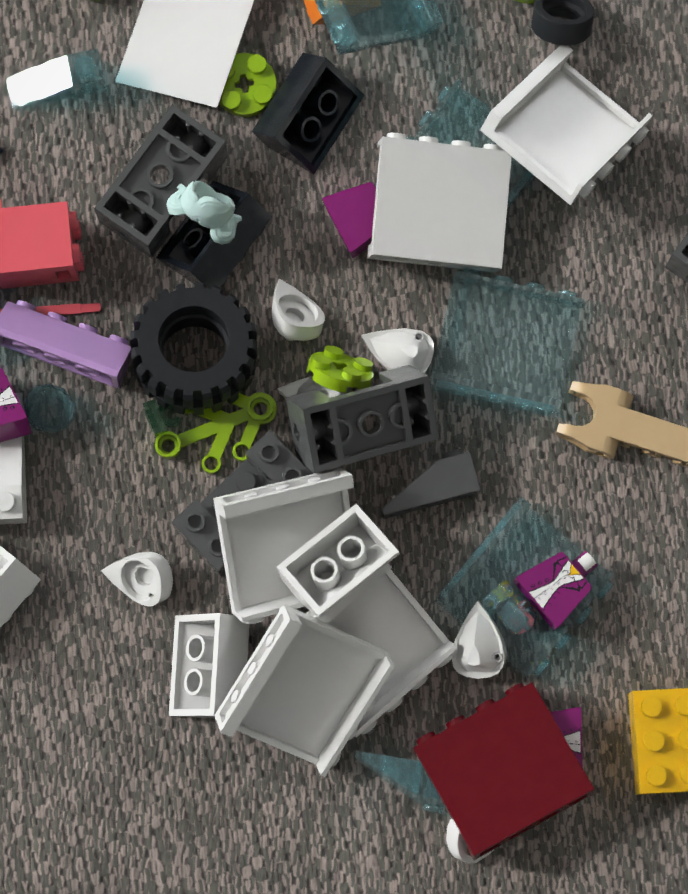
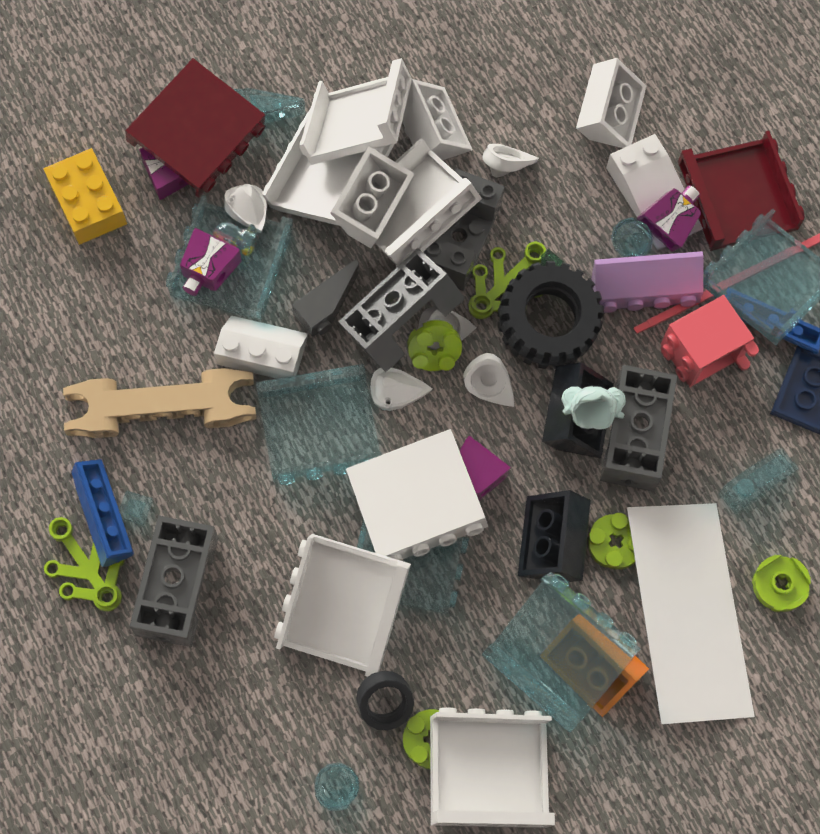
camera: 155 degrees right, 10 degrees down
none -> white slope [214,316,309,383]

